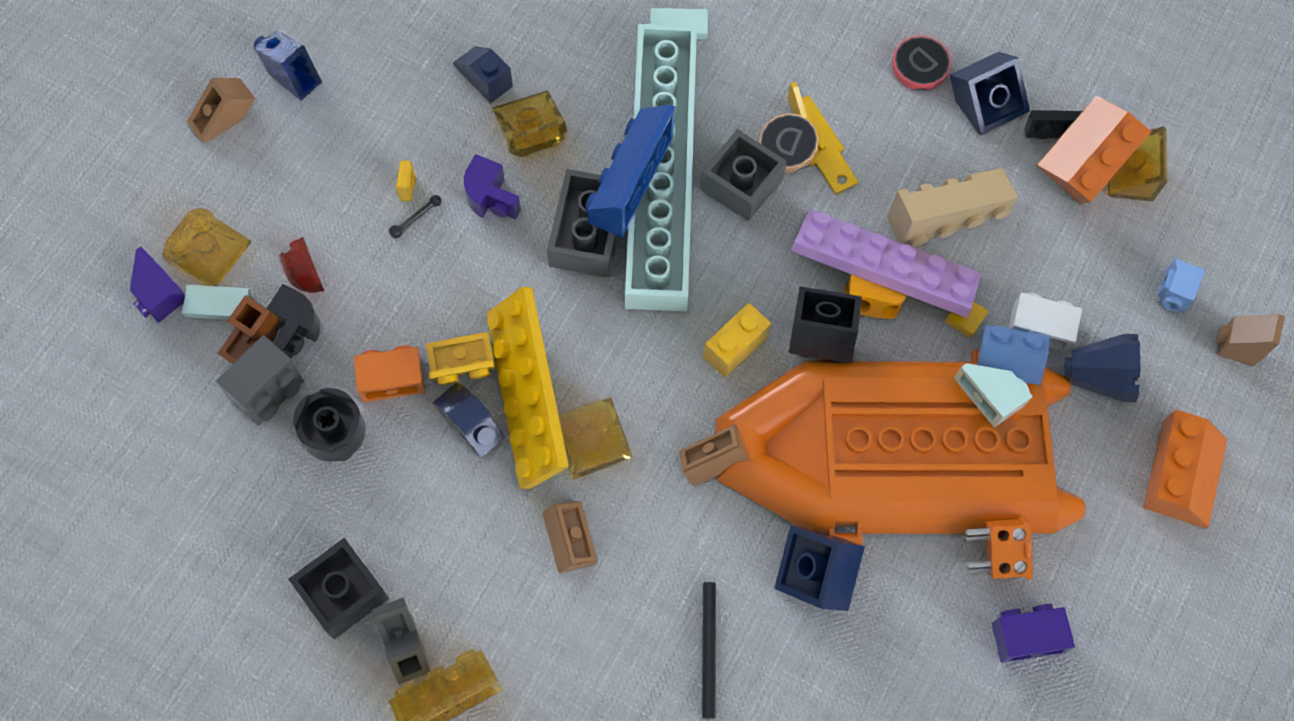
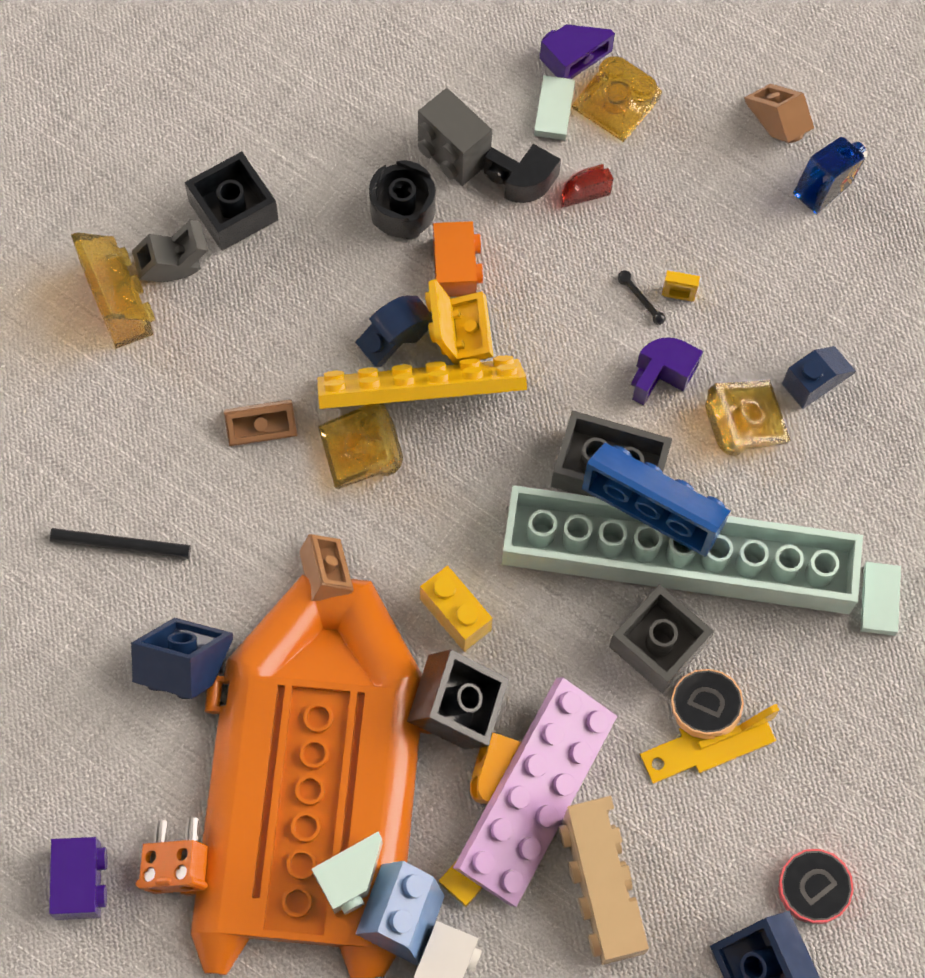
camera: 95 degrees right, 0 degrees up
dark orange brick [217,295,279,364] -> none

